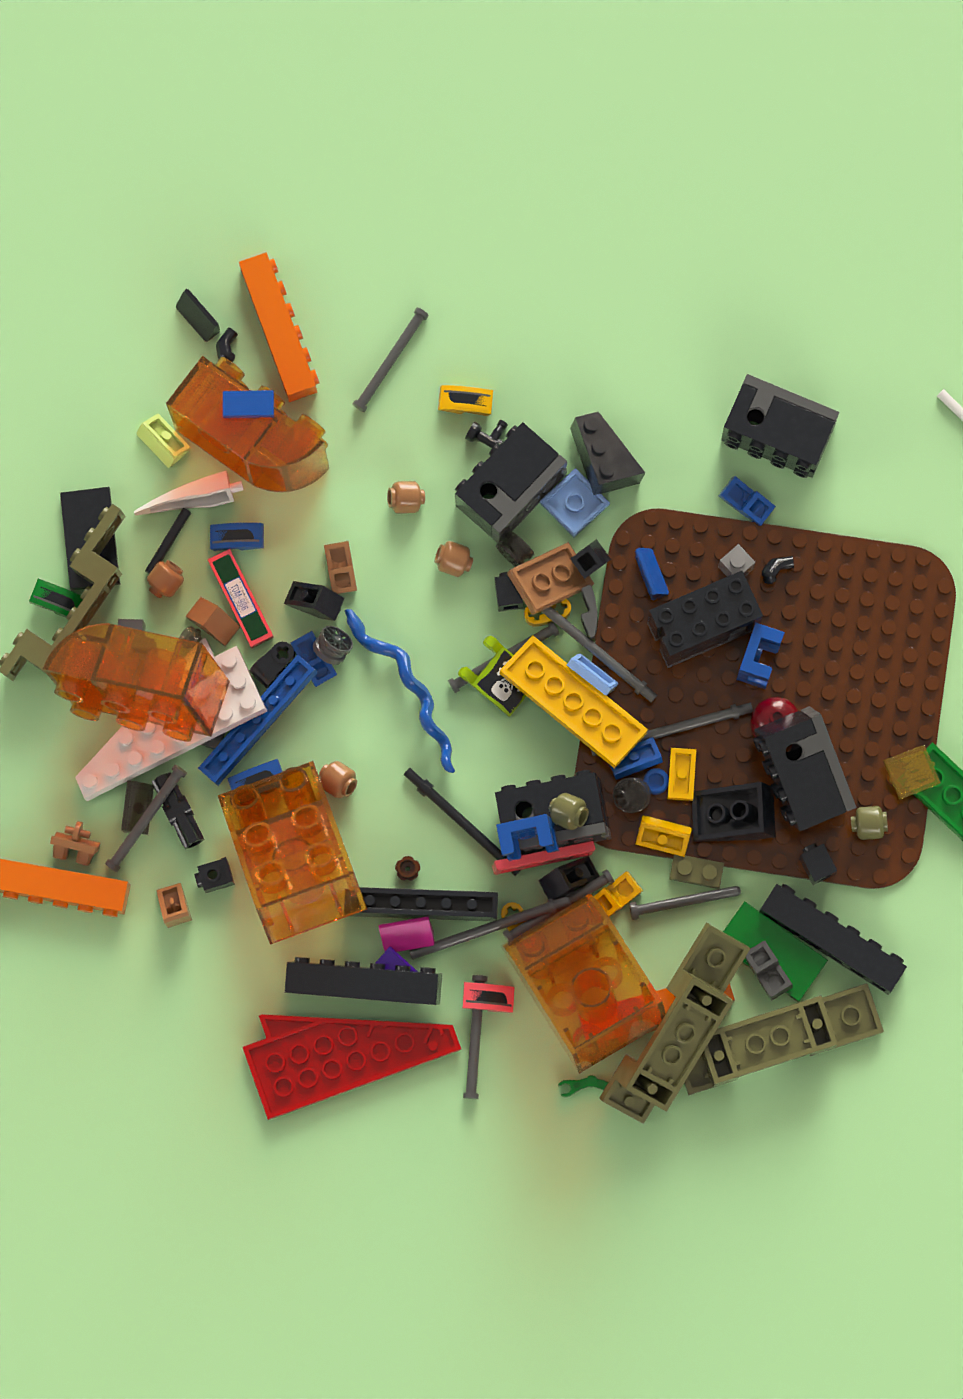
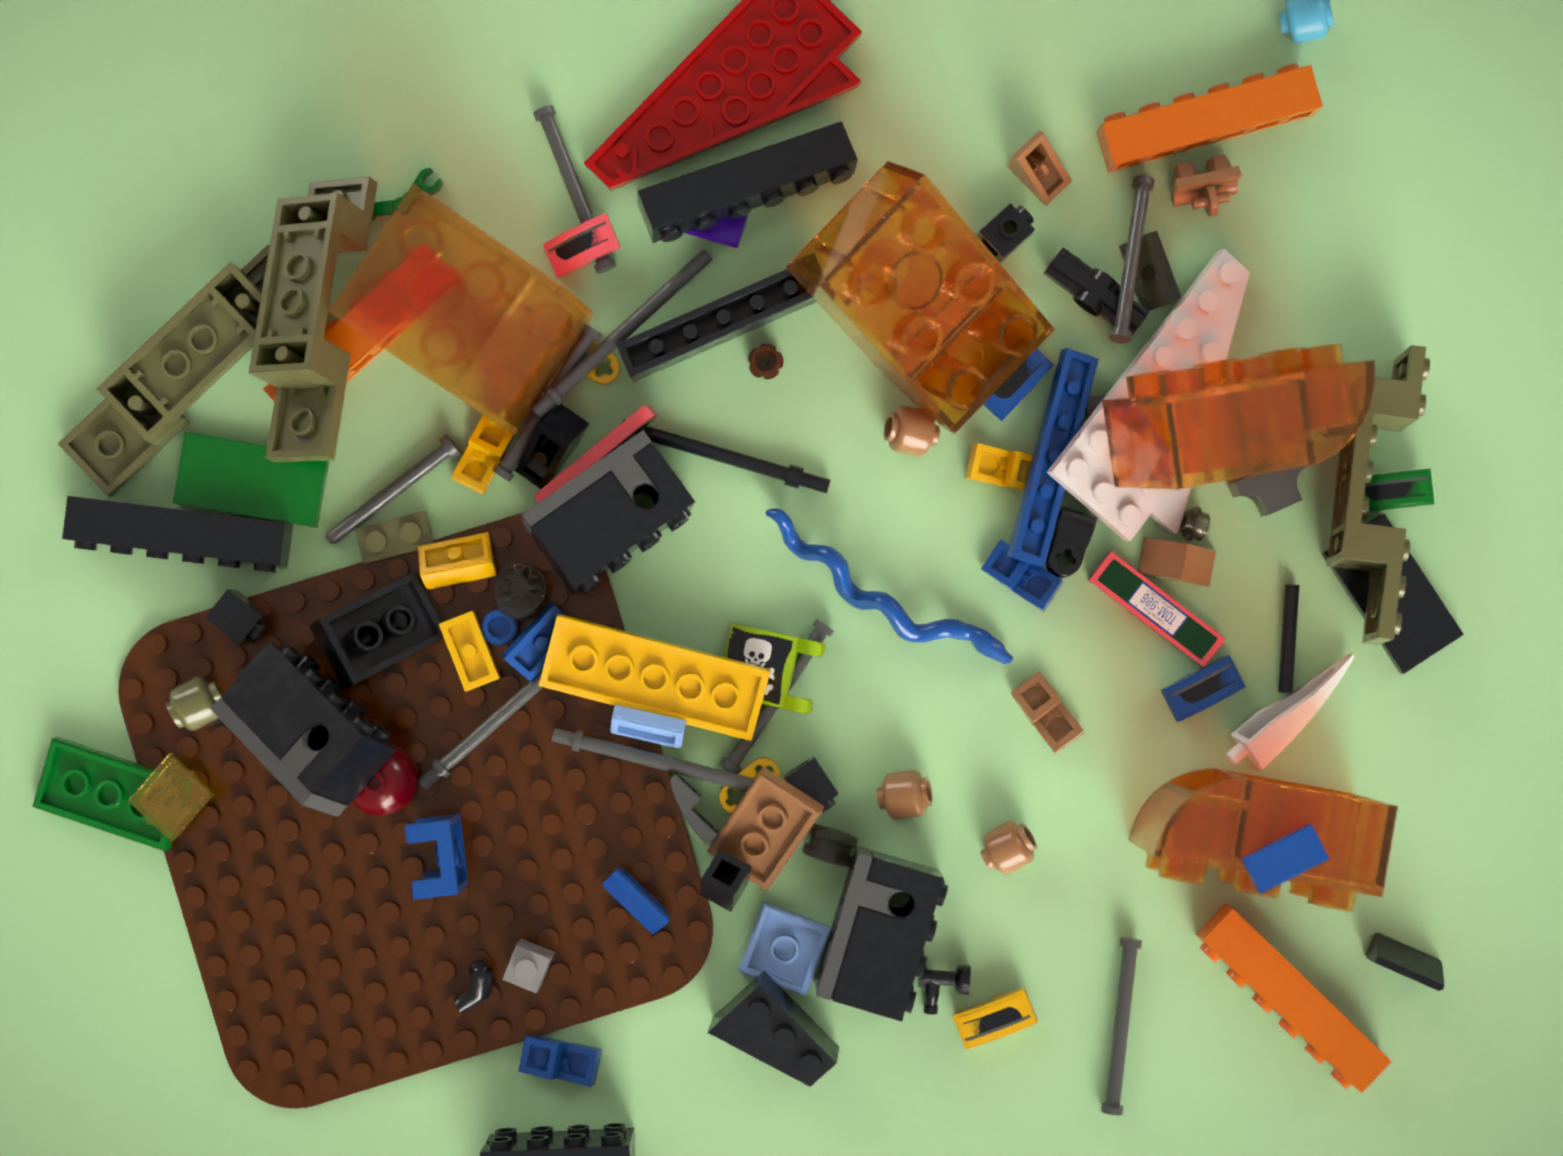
camera: 145 degrees right, 10 degrees up
yellowish green slope [137,414,191,468] -> none
medium nougat head [147,560,184,598] -> none
black arm [216,327,238,365] -> none
black slope [284,581,345,621] -> none
dark grey wheel [313,626,353,665] -> none
dark pink slope [378,916,435,952] -> none
blue panel [496,814,559,861] -> none
olive head [549,793,589,830] -> none
black piece [647,571,763,668] -> none
dark grey slope [745,940,793,1001] -> none
none -> yellow slope [965,443,1033,492]

